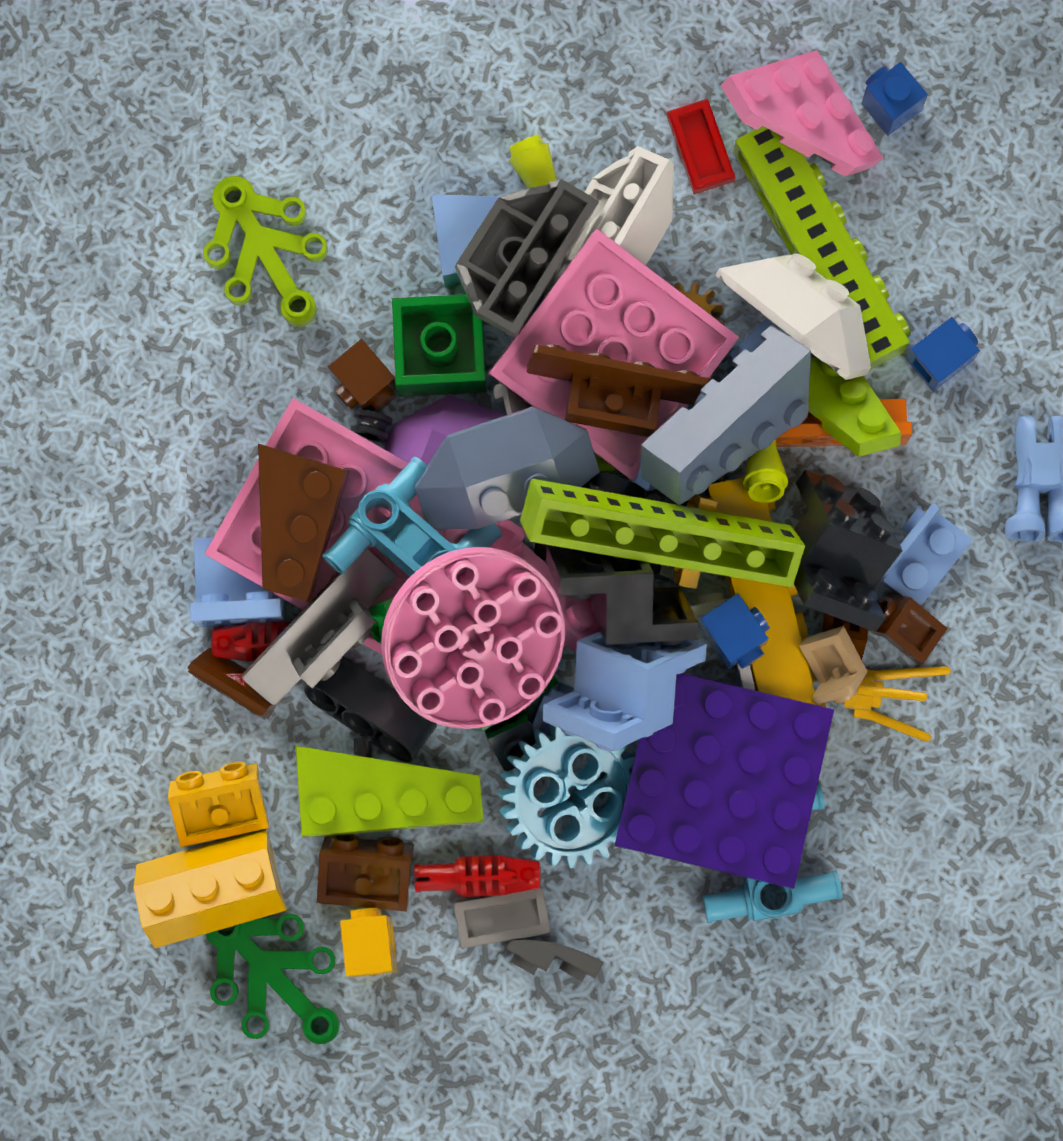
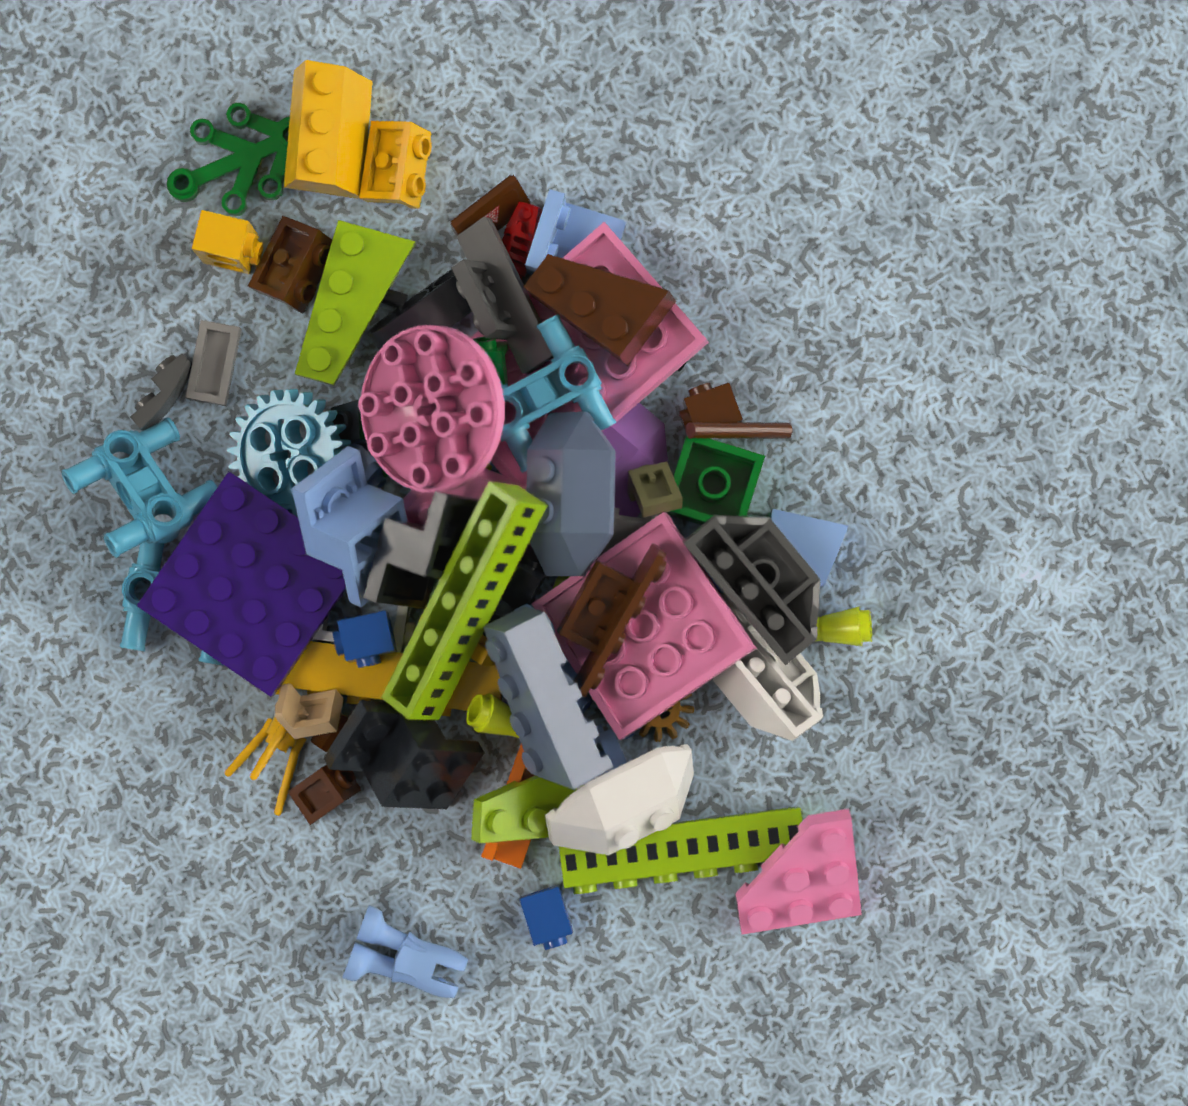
camera: 110 degrees right, 5 degrees up
lime plant [203,176,328,327] -> none
black bush [350,409,393,442] -> none
red hinge [414,855,541,897] -> none
red tile [666,99,736,195] -> none
blue brick [861,61,928,136] -> none
light blue bracket [879,503,973,605] -> none
none -> medium azure piece [61,417,217,558]
none -> olive bracket [628,461,683,518]
none -> reddish brown bar [686,422,793,439]

